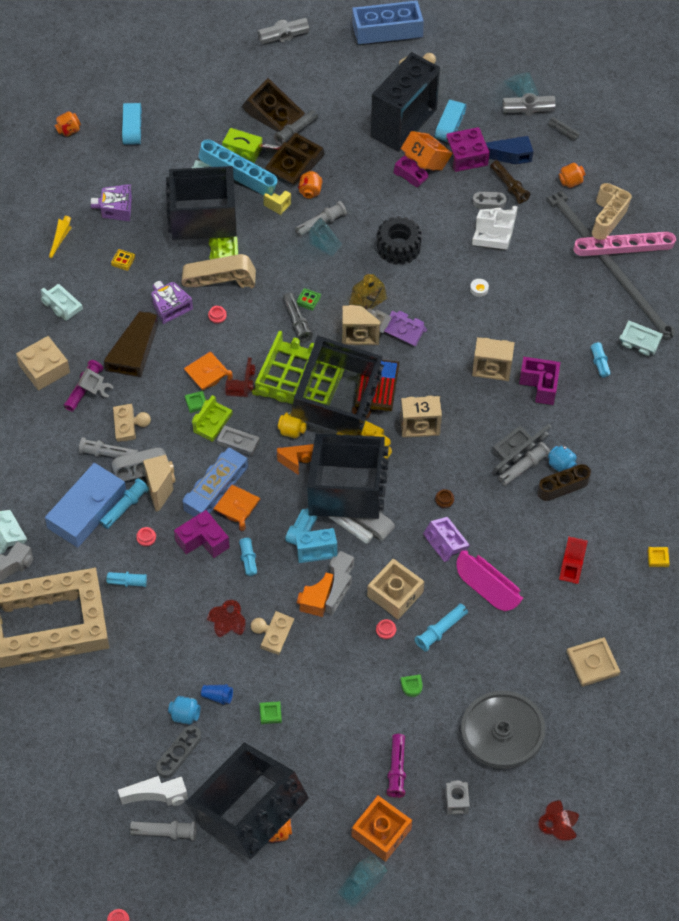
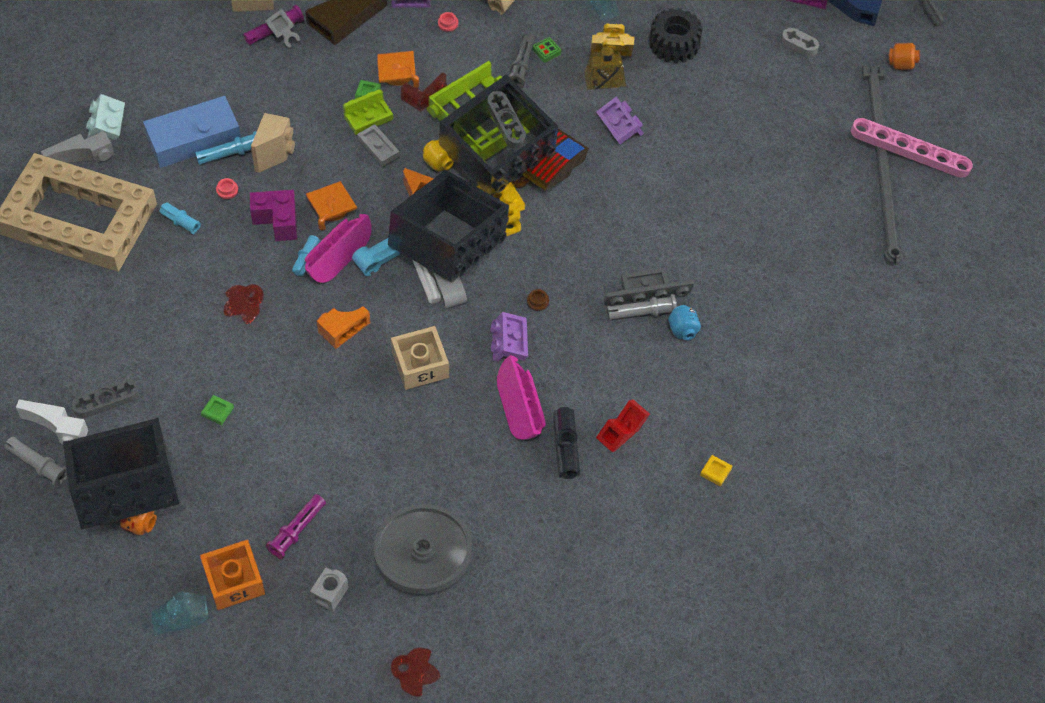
camera: 30 degrees right, 0 degrees up
light grey pin [79,437,138,458] -> none
light grey beam [112,448,169,481] -> none
tan plate [113,404,151,442] -> none
dark azure head [168,696,200,725] -> none
medium blue brick [183,447,248,517] -> none
blue cone [201,684,233,705] -> none
tan plate [251,611,294,655] -> none
medium azure bracket [295,528,338,563] -> none
light grey slope [325,551,354,615] -> none
tan slope [342,305,380,345] -> none
light grey plate [367,308,392,333] -> none
coral plate [376,619,396,639] -> none
tan brick [400,396,442,437] -> none
bright green tile [400,674,423,697] -> none
medium azure pin [414,603,468,652] -> none
white tile [470,279,489,297] -> none
white slope [472,206,518,249] -> none
tan brick [472,337,515,381] -> none
dark brown pin [490,160,531,204] -> none
magenta brick [519,356,561,405] -> none
dark brown beam [538,464,591,501] -> none
tan plate [566,637,620,687] -> none
medium azure axle [590,342,610,378] -> none
tan beam [592,183,632,240] -> none
light aqua bracket [619,320,663,356] -> none
none -> dark pink brick [305,214,372,283]
none -> dark grey beam [487,91,526,149]
none -> black piece [554,407,580,479]
none -> yellow plate [591,24,634,56]

